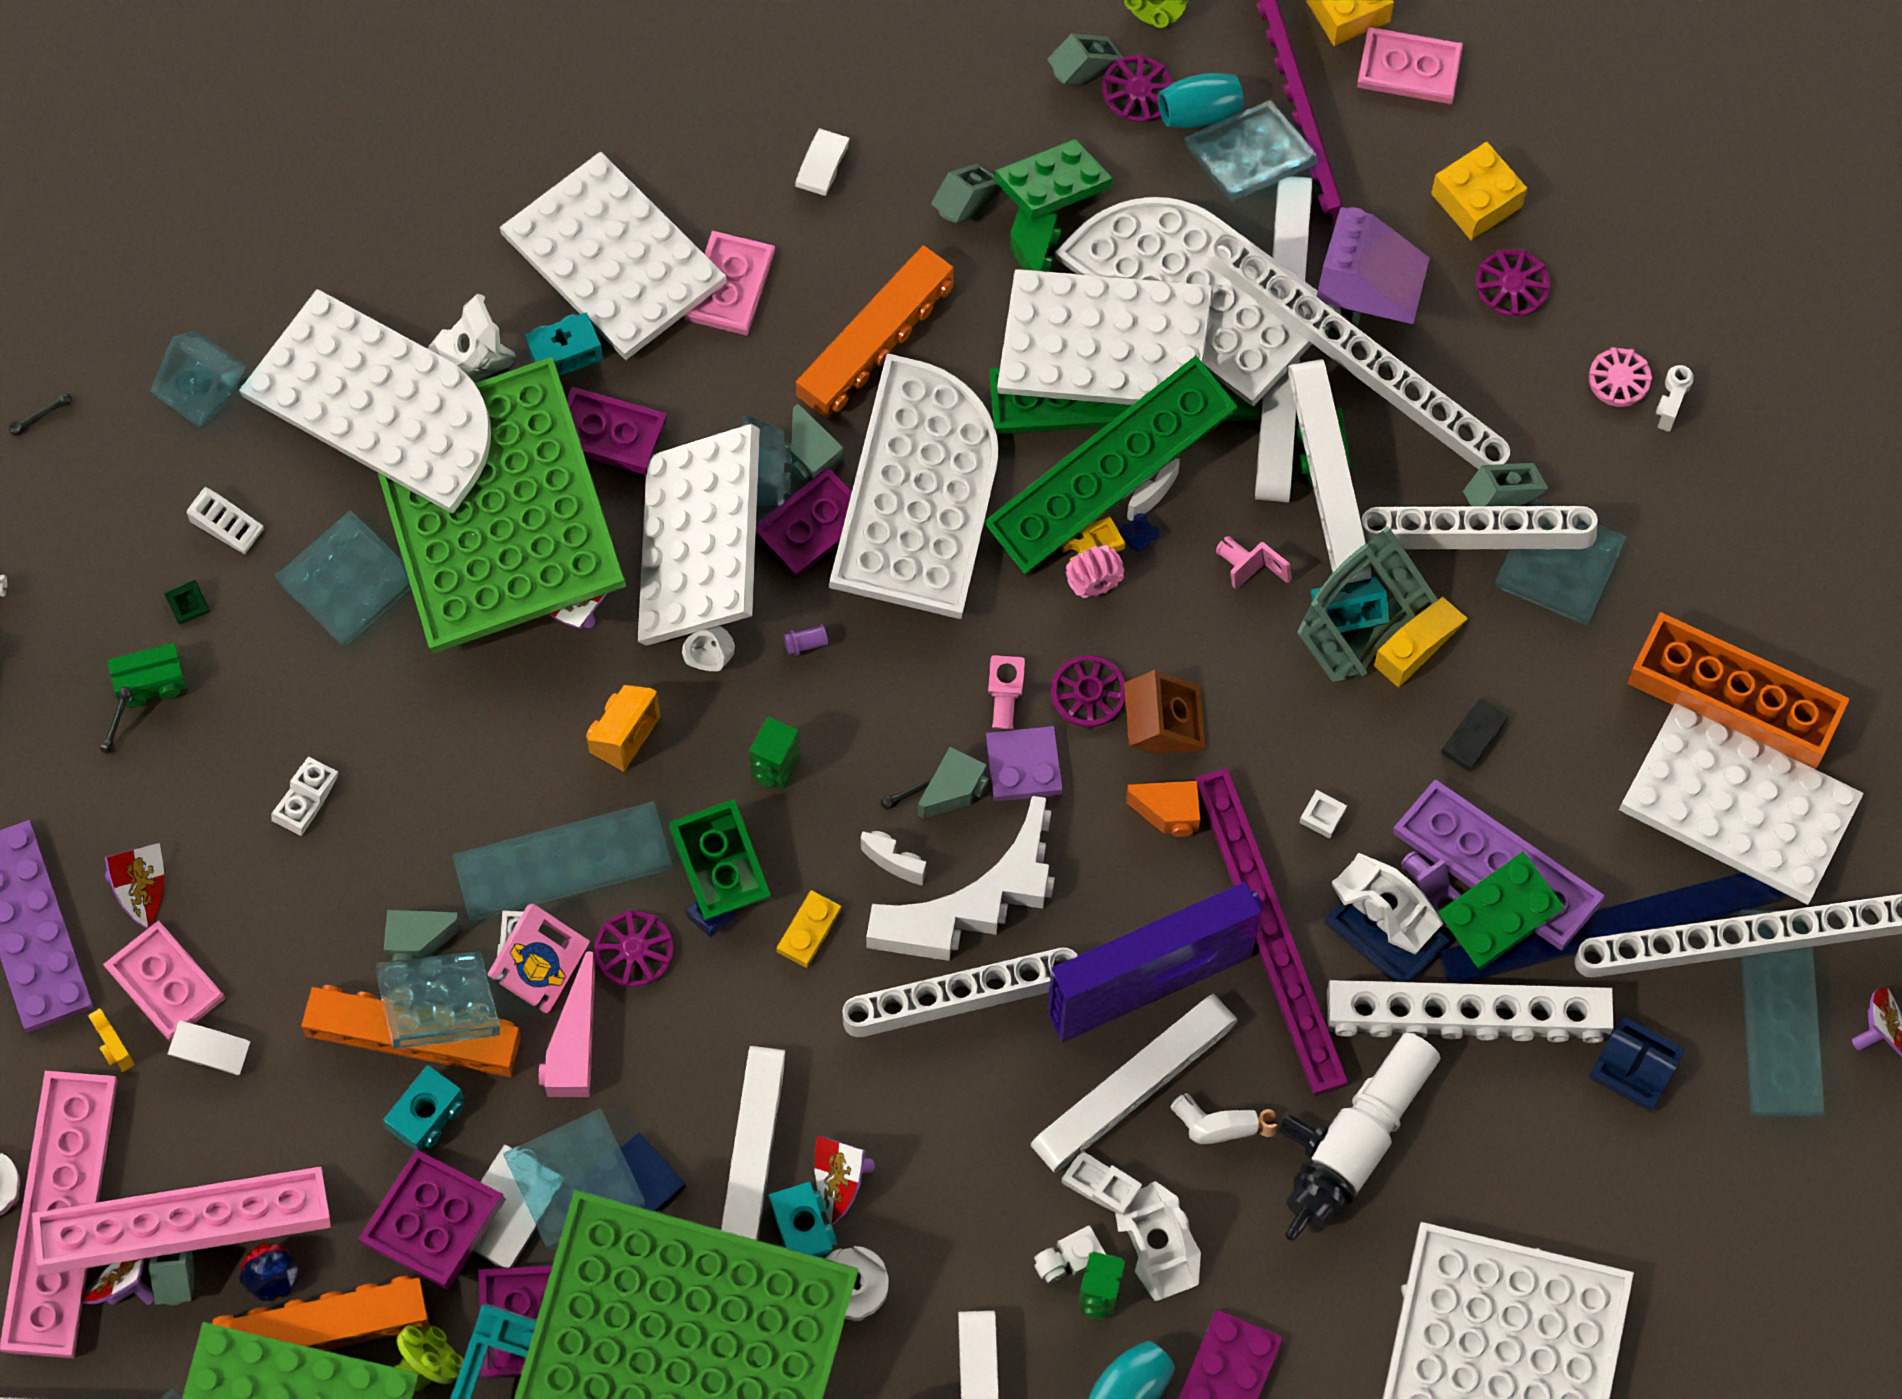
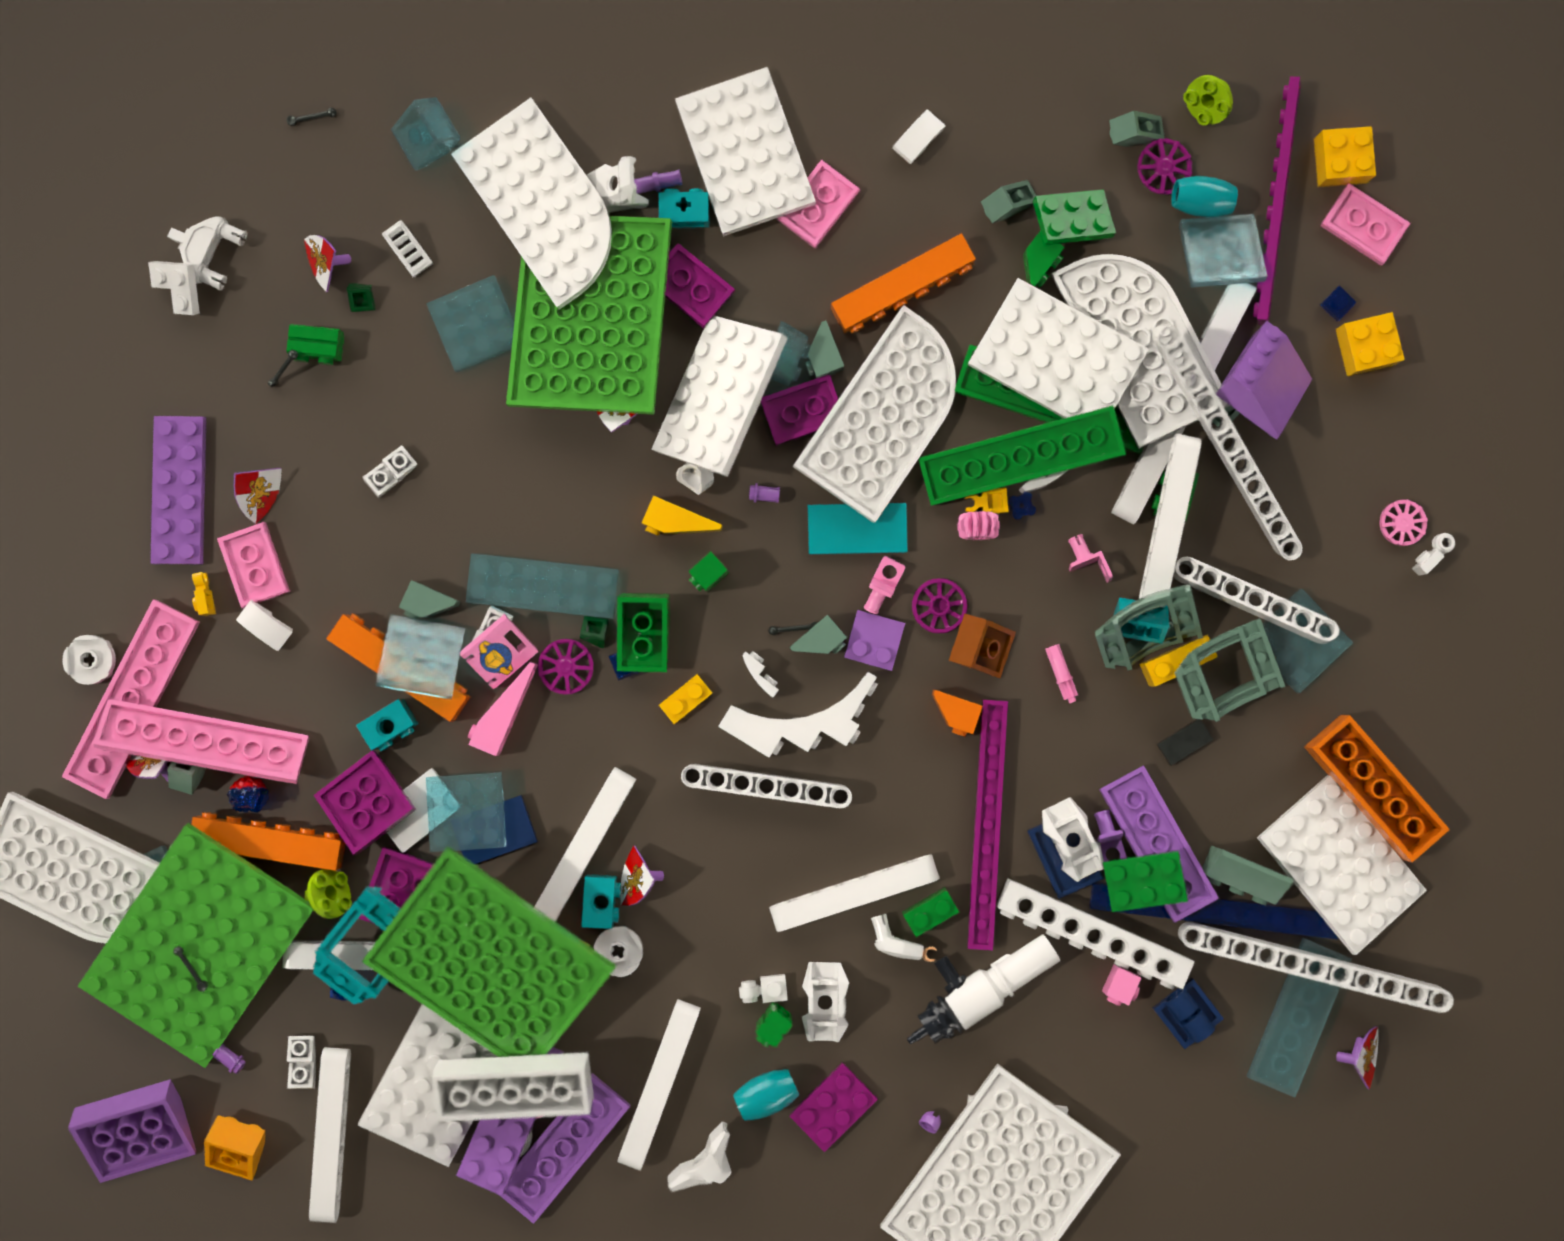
camera: 25 degrees right, 20 degrees up
light orange slope [586,685,661,772] -> none
dark purple panel [1047,882,1263,1043] -> none
white slope [1062,1150,1142,1215] -> none
white plate [1299,790,1347,838] -> none
sand green slope [1463,463,1548,507] -> none
magenta wheel [1476,249,1550,316] -> none
none -> shield [304,235,351,292]
none -> dark green slope [580,616,609,648]
none -> medium lavender pin [634,169,683,194]
none -> yellow slope [642,496,723,536]
none -> teal tile [808,503,908,555]
none -> green brick [902,887,959,937]
none -> medium lavender hinge [919,1111,941,1134]
none -> bright pink piece [1045,644,1078,703]
none -> bright pink brick [1102,964,1141,1006]
none -> sand green wedge [1174,618,1286,722]
none -> sand green slope [1202,846,1294,906]
none -> clear blue plate [1320,285,1357,321]

